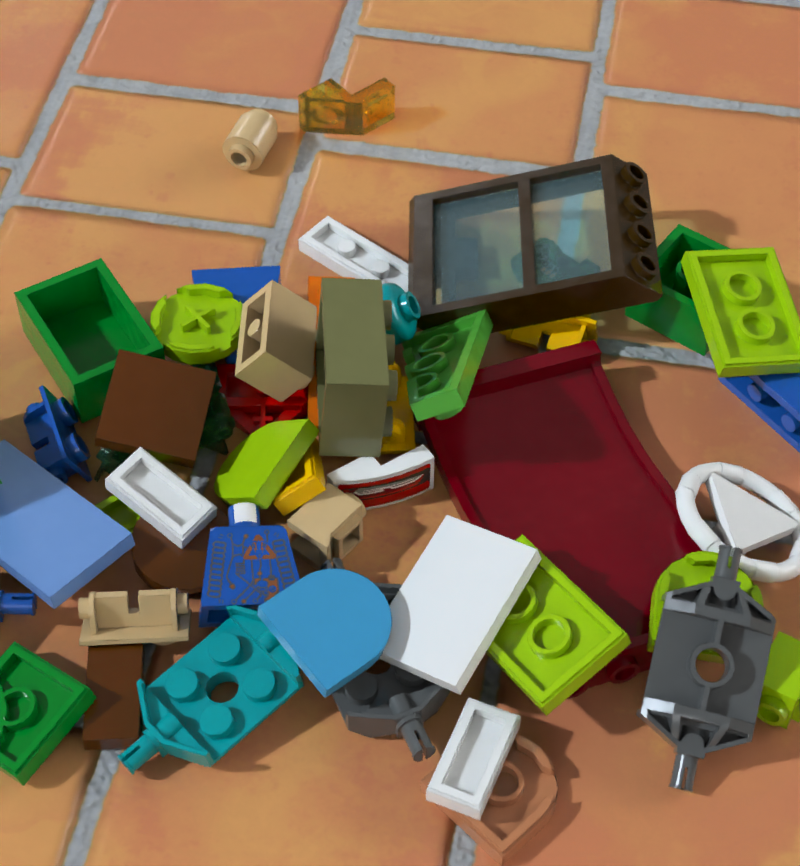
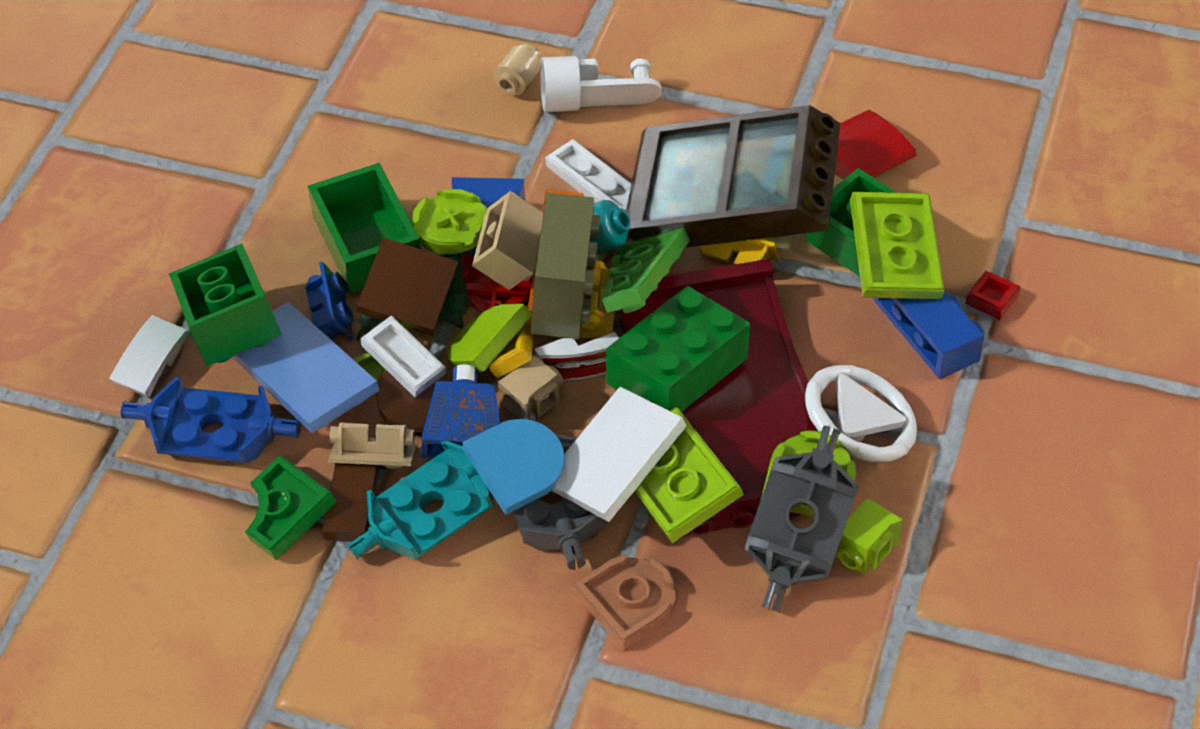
camera: 10 degrees right, 0 degrees up
clear yellow slope [298,78,395,136] -> none
white tile [426,697,521,820] -> none
none -> white piece [540,56,662,112]
none -> green piece [606,286,750,412]
none -> red slope [835,110,917,179]

